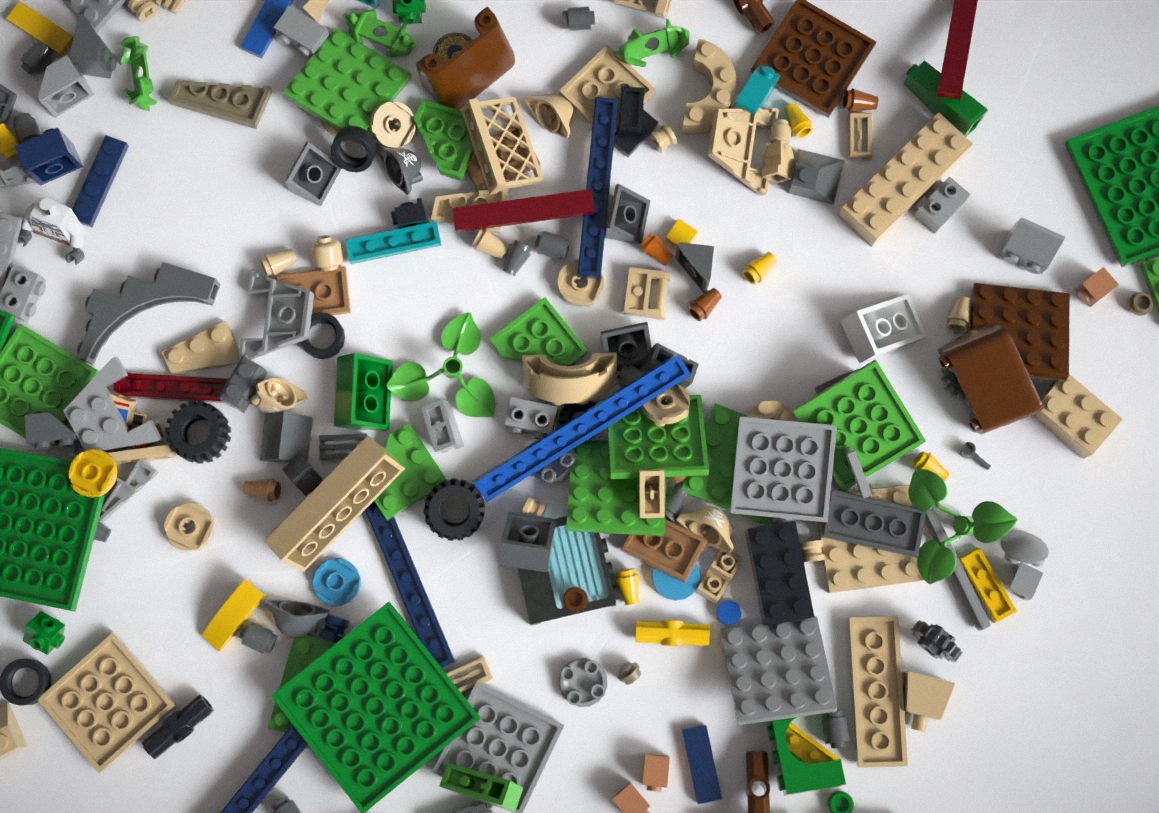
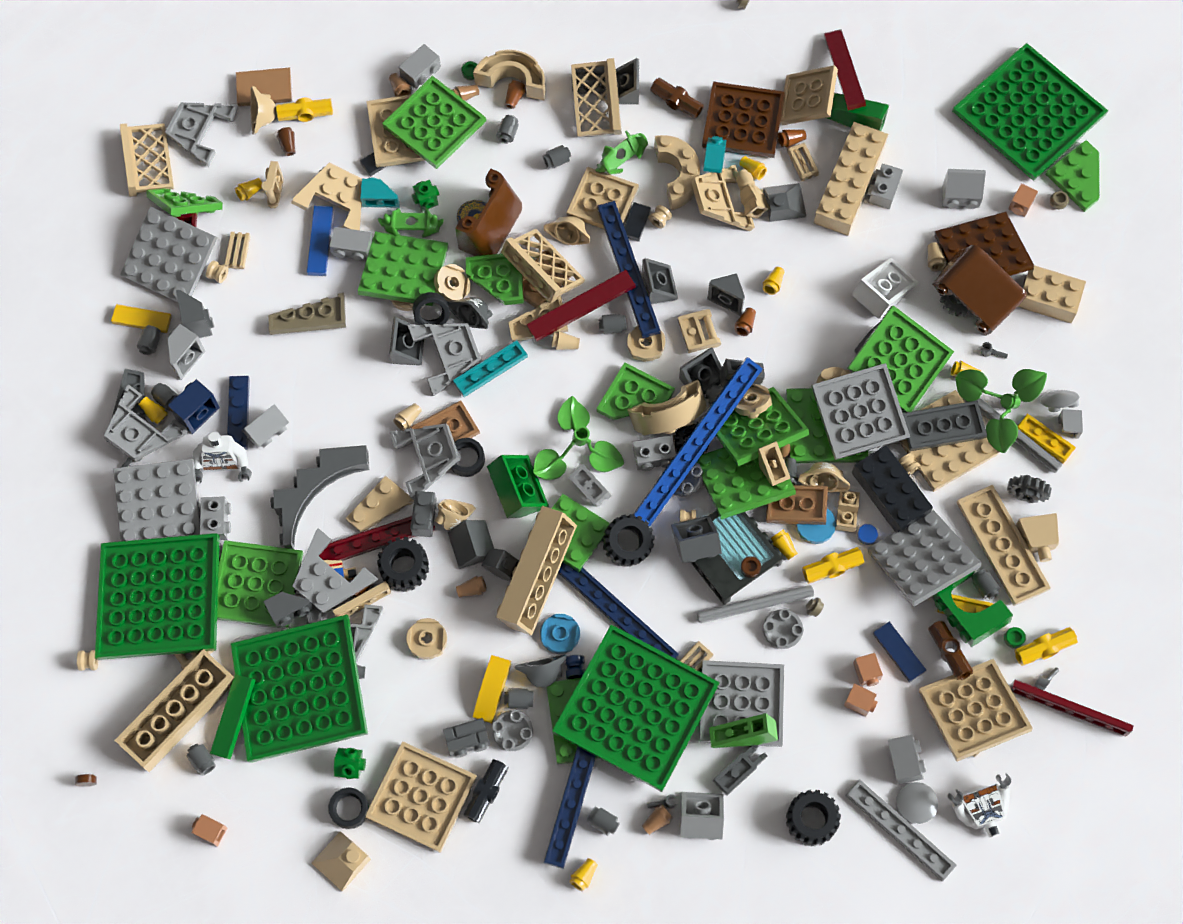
camera: 25 degrees left, 10 degrees down
yellow tile [68,448,117,498] -> none
bright green piece [119,36,157,111] -> none
tan head [310,235,343,271] -> none
dark grey tile [319,433,368,460] -> none
black brick [391,198,427,229] -> none
dark grey cone [503,240,532,276] -> none
black tile [619,87,645,135] -> none
orange cone [639,232,674,266] -> none
yellow tile [665,219,698,247] -> none
light grey tile [844,446,872,498] -> none
none -> light grey brick [242,404,289,448]
none -> light grey wing [407,323,481,396]
none -> dark grey brick [443,718,490,758]
none -> light grey dish [492,710,533,751]
none -> light grey axle [697,585,814,623]
none -> tan plate [780,65,838,126]

